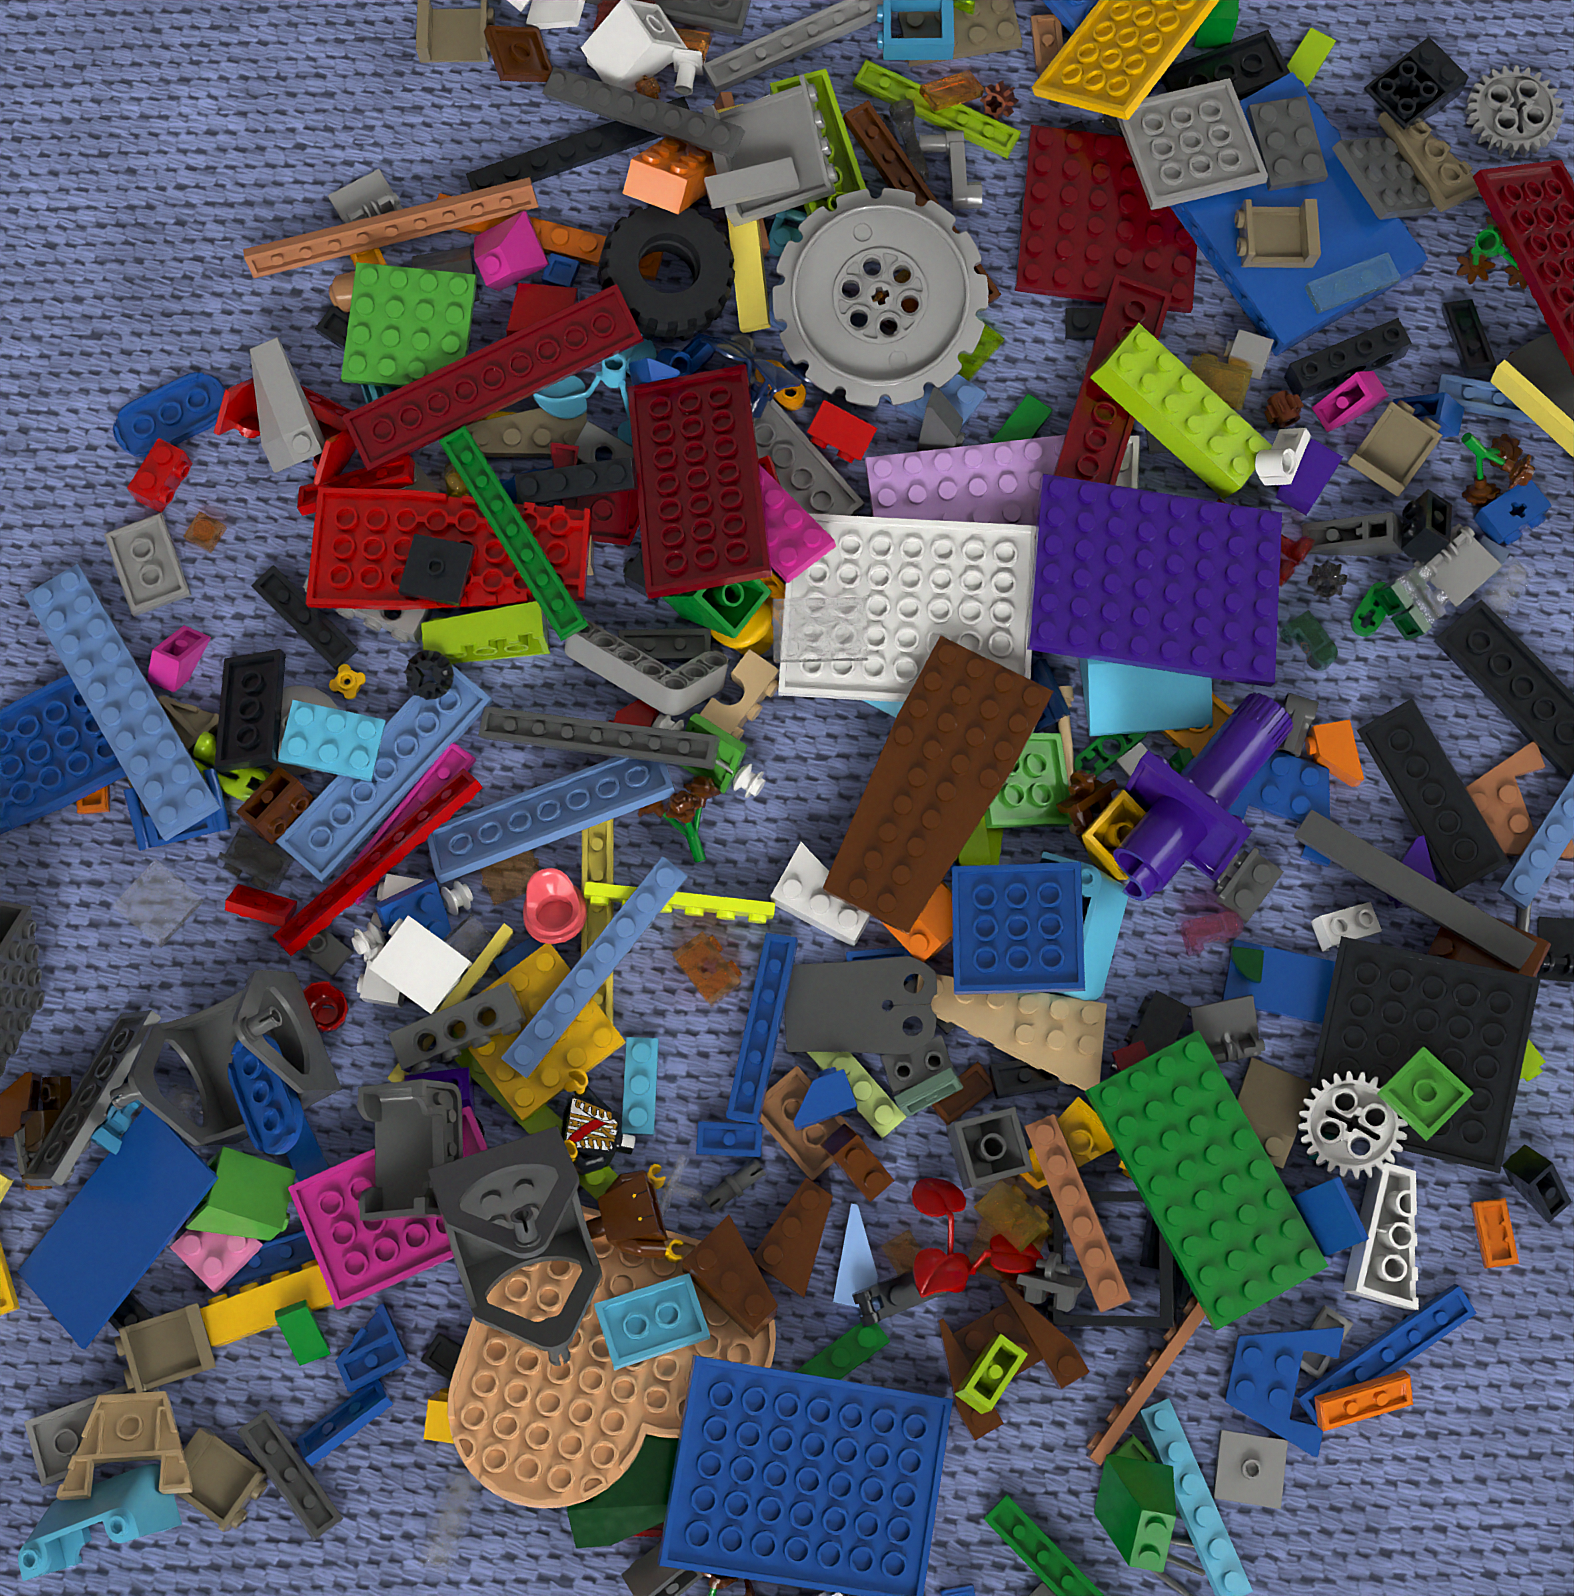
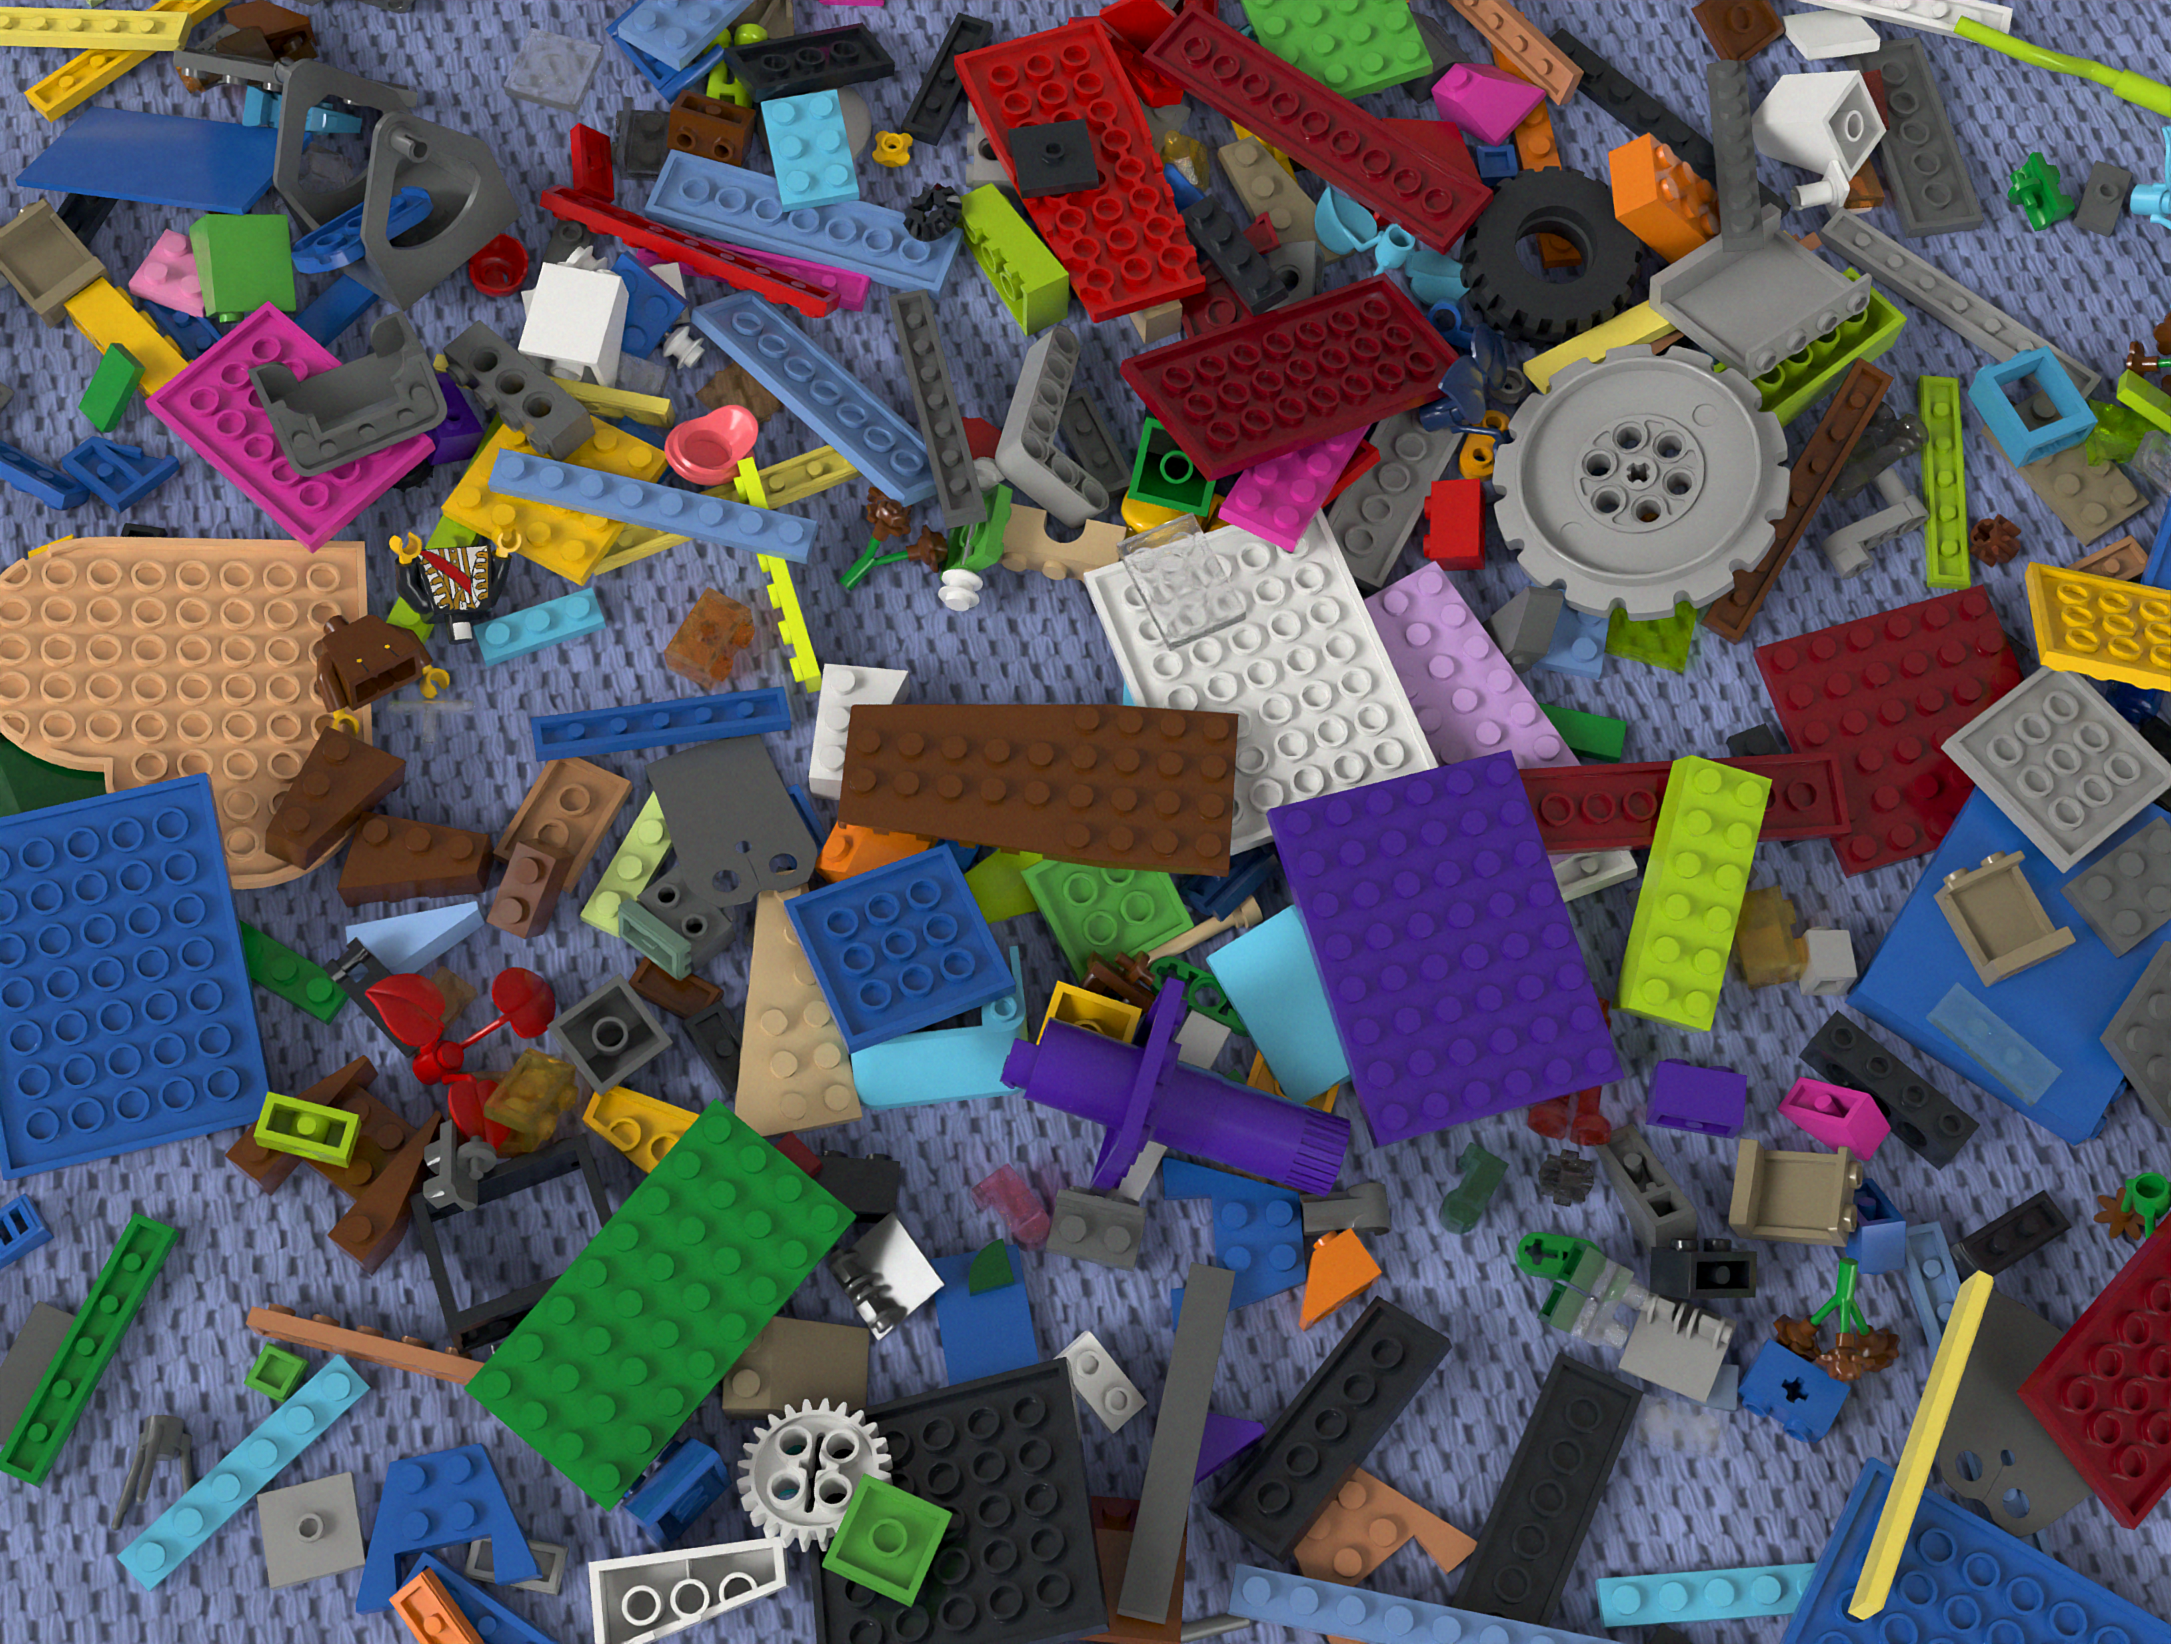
camera: 60 degrees right, 10 degrees down
dark grey piece [428,1126,602,1366] -> none
green tile [439,426,588,642] -> none
medium azure plate [594,1273,710,1370] -> none
blue slope [629,357,680,386] -> none
clear orange plate [635,75,661,100] -> none
blue plate [696,1121,763,1158] -> none
dark grey pin [702,1158,766,1213] -> none
light grey tile [704,157,799,209] -> none
blue slope [793,1067,857,1131] -> none
clear orange tile [919,70,984,112] -> none
nougat plate [1024,1114,1132,1313] -> none
green slope [1094,1454,1176,1572] -> none
white plate [1255,428,1311,485] -> none
copper gear [1264,390,1304,428] -> none

